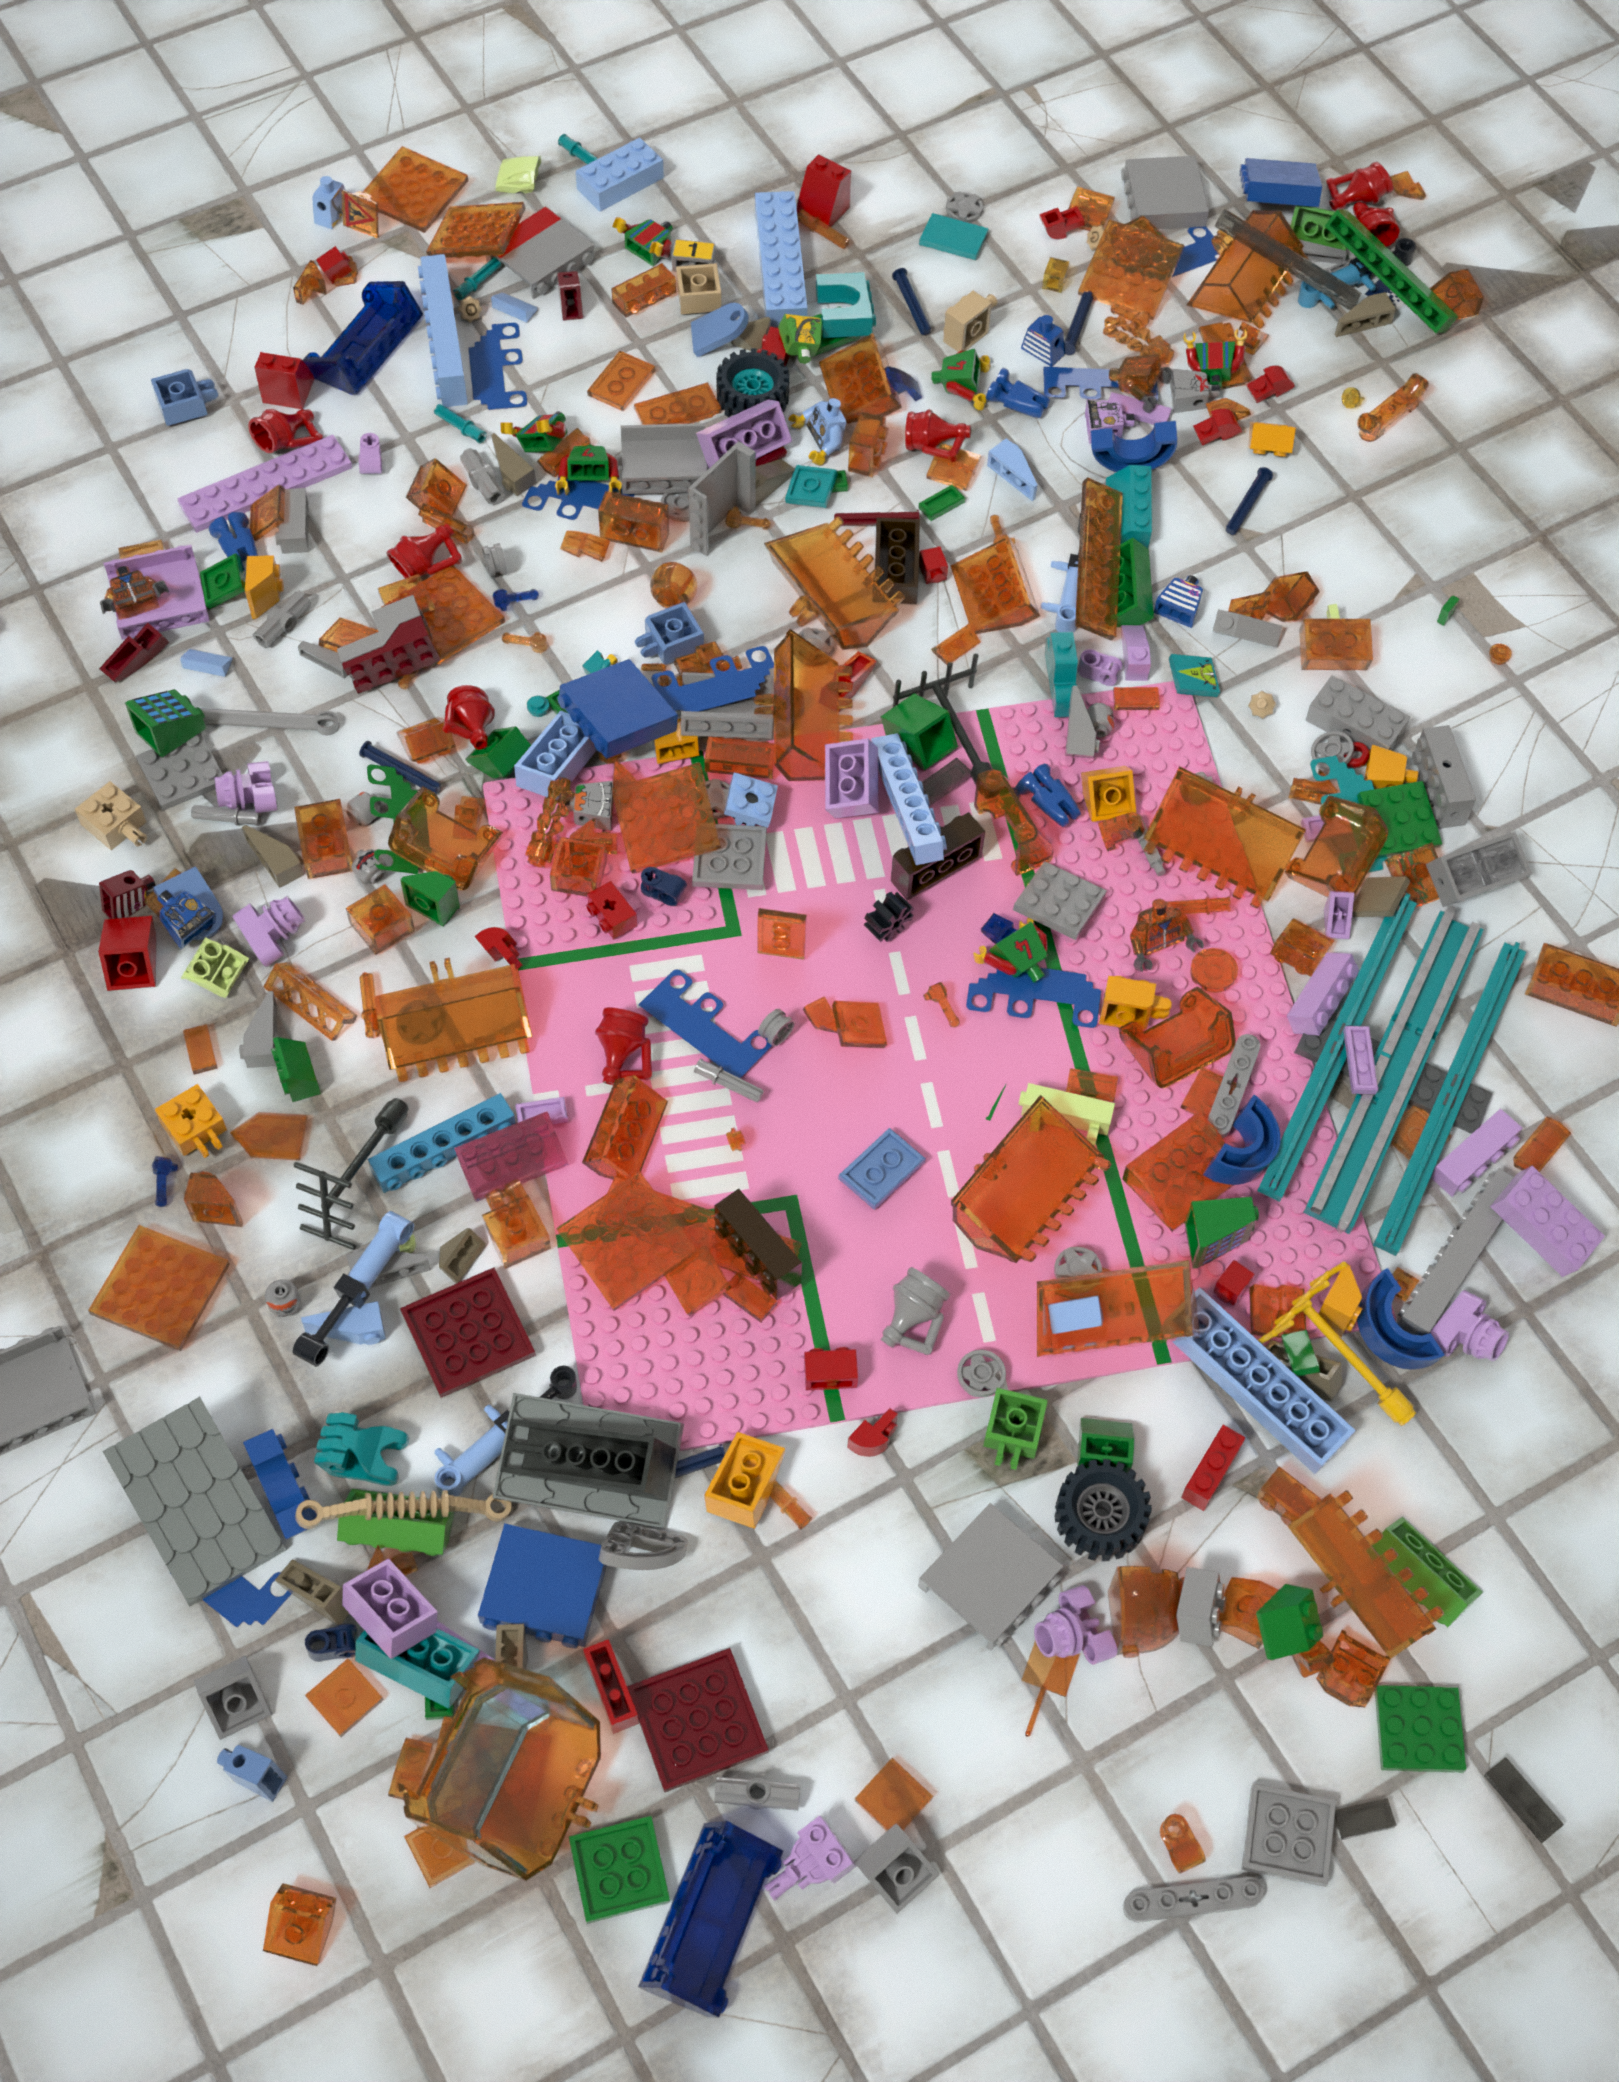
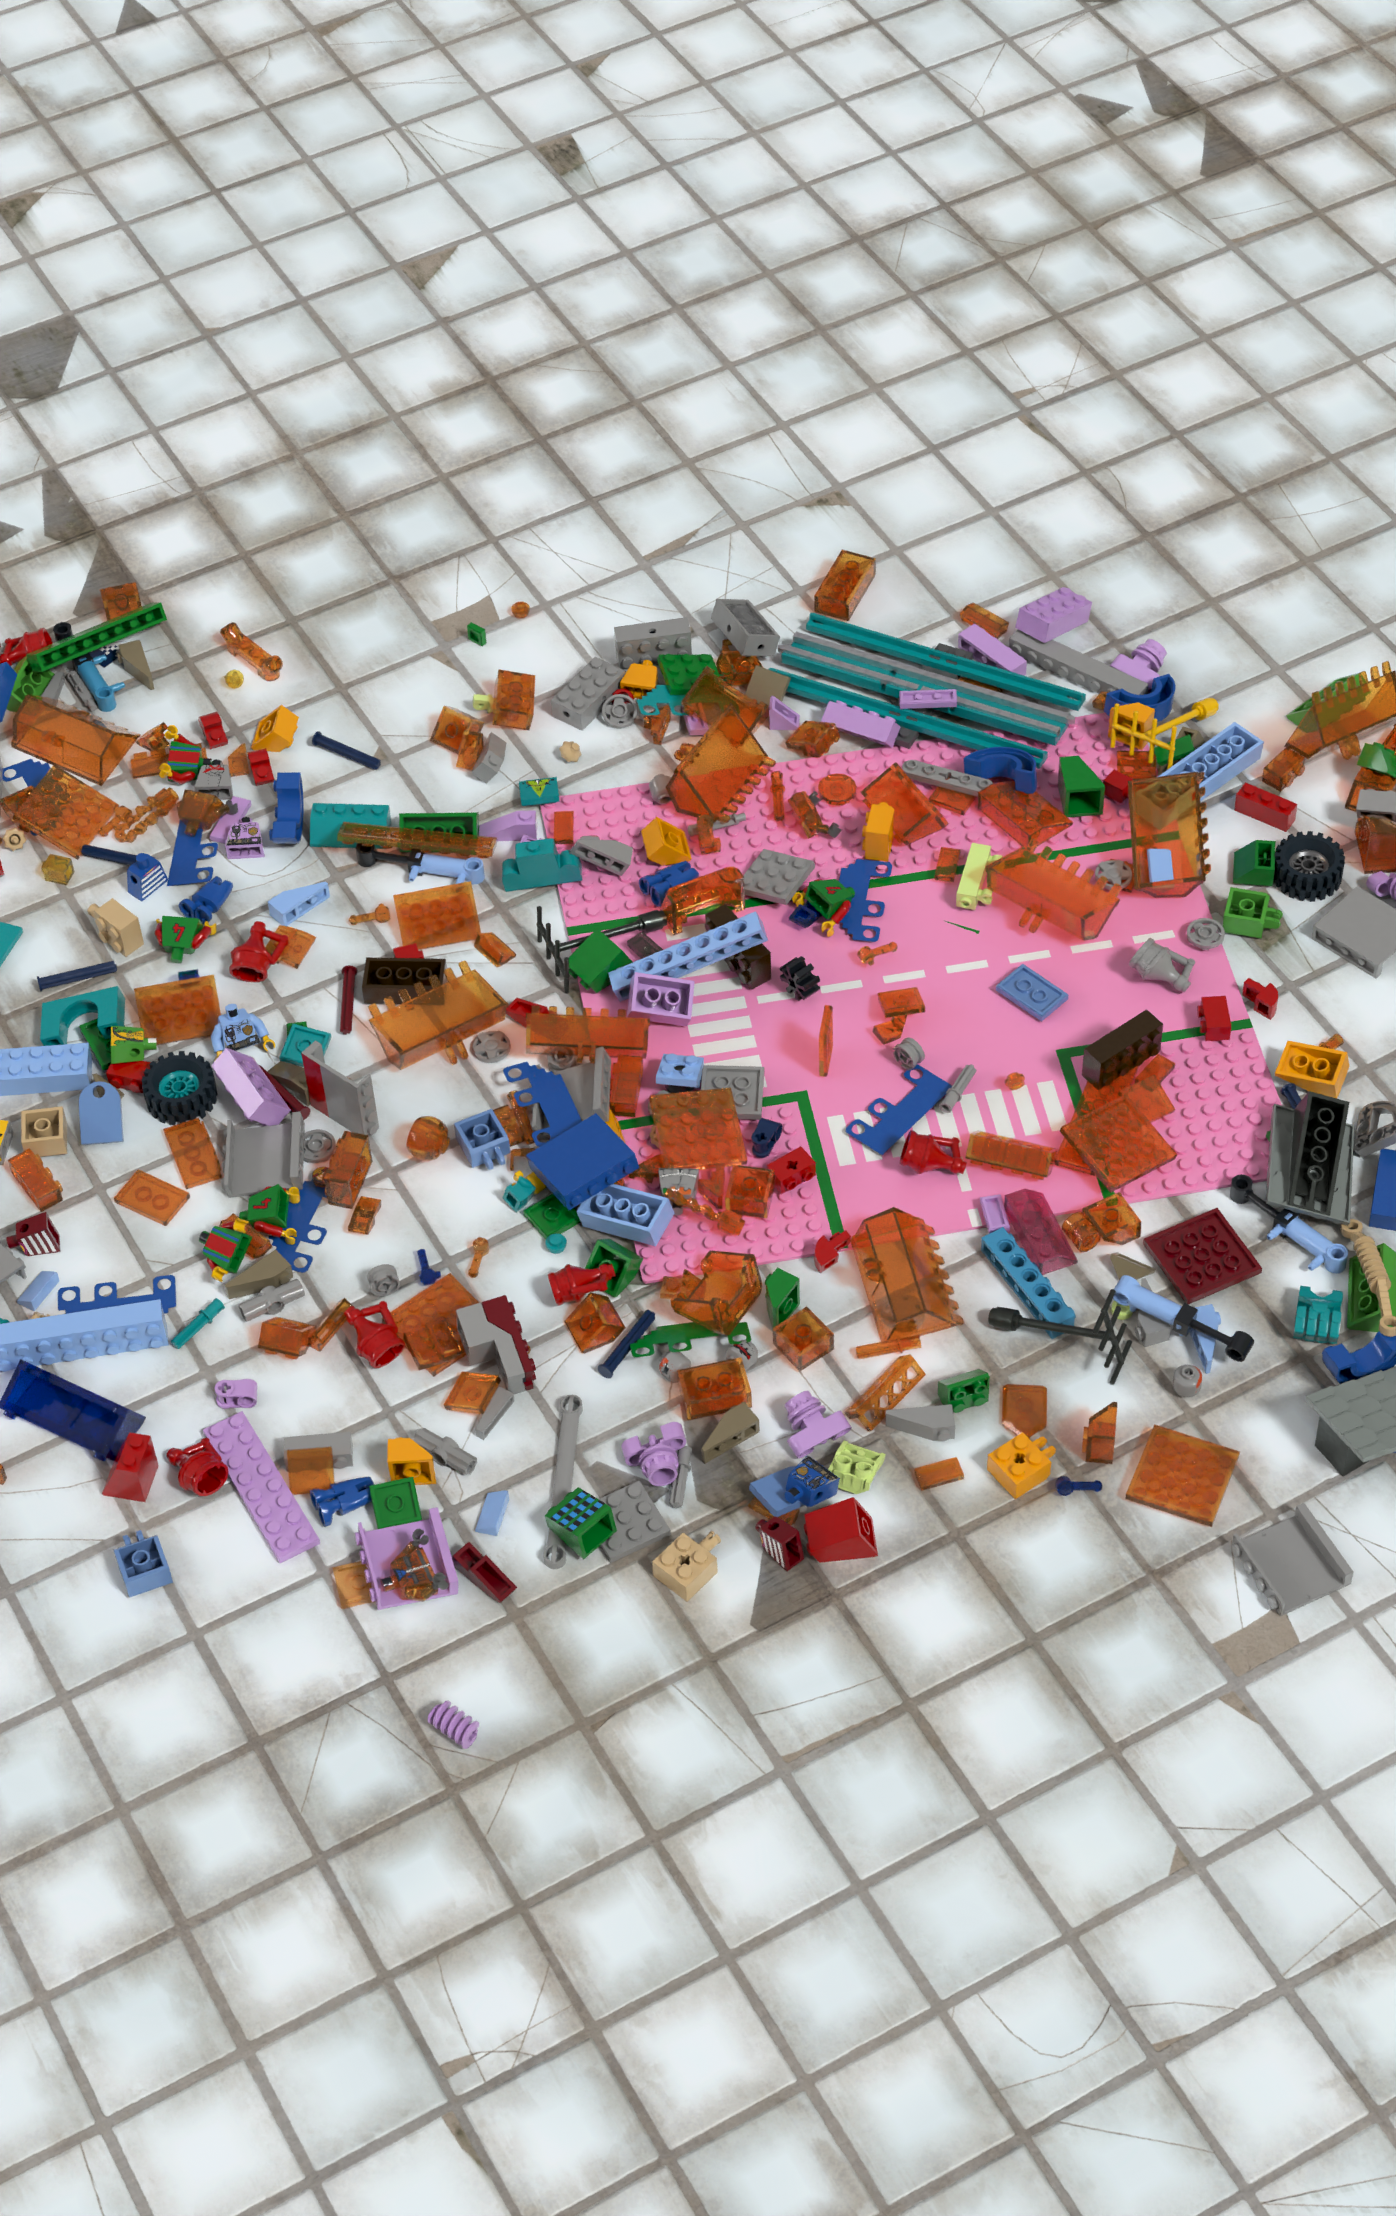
camera: 85 degrees left, 10 degrees down
clear orange brick [848,412,889,477] -> none
green tile [918,484,965,521] -> none
blue torso [1154,575,1203,628] -> none
clear smoke tile [1215,208,1362,310] -> none

